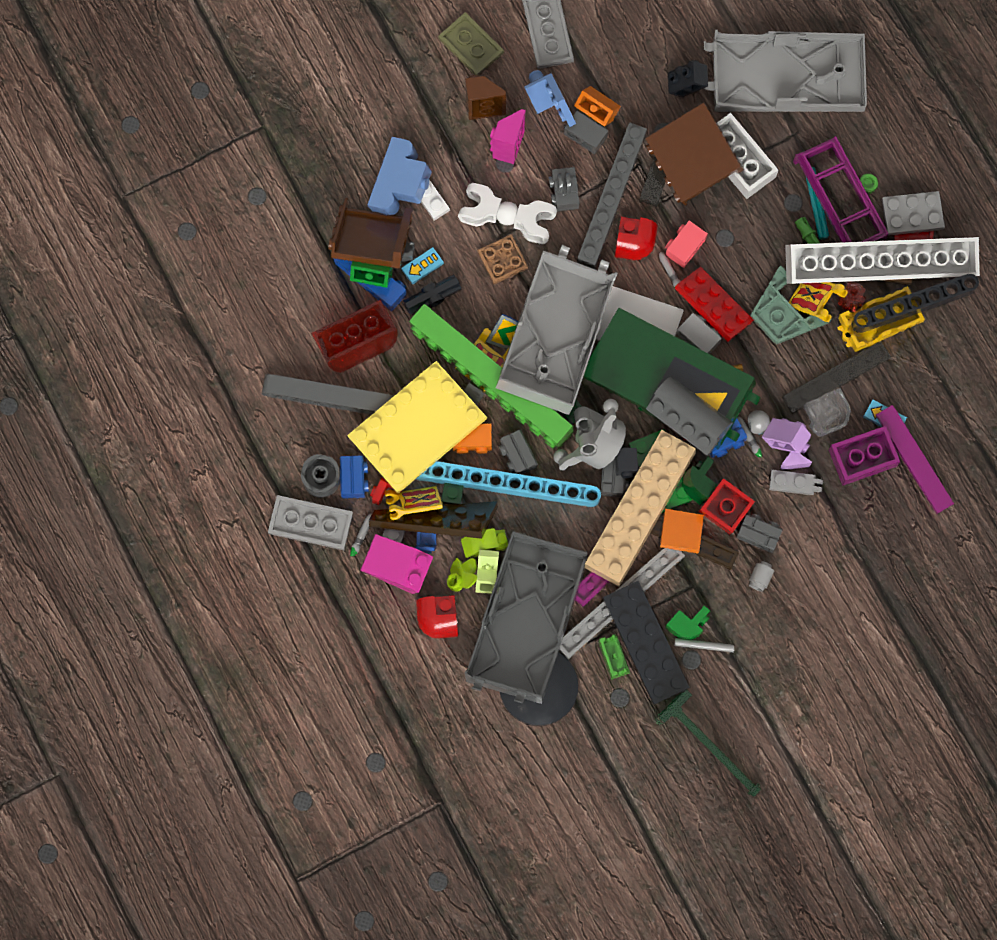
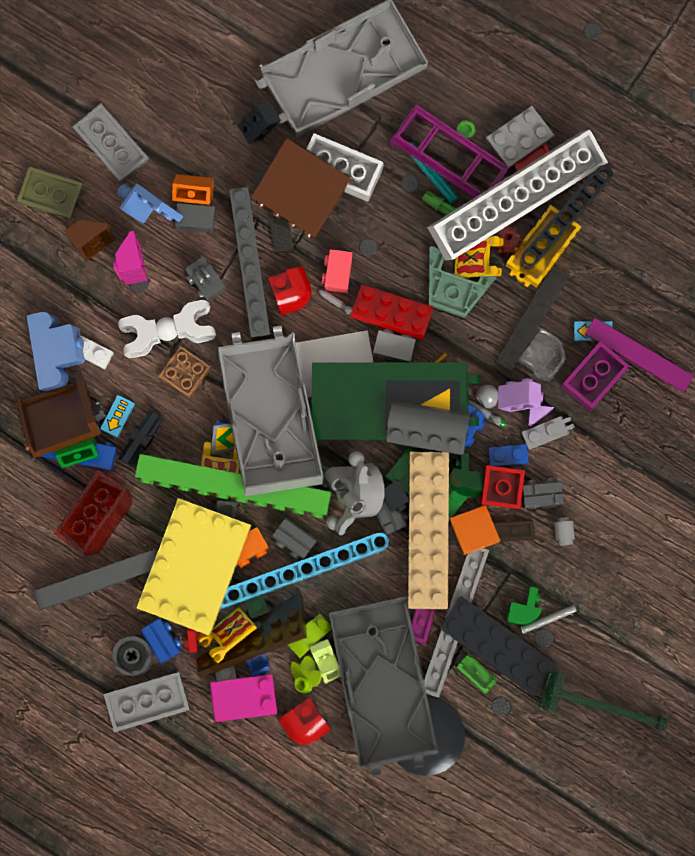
camera: 25 degrees left, 5 degrees up
light grey piece [350,513,372,557] -> none
none -> blue plate [488,444,529,467]

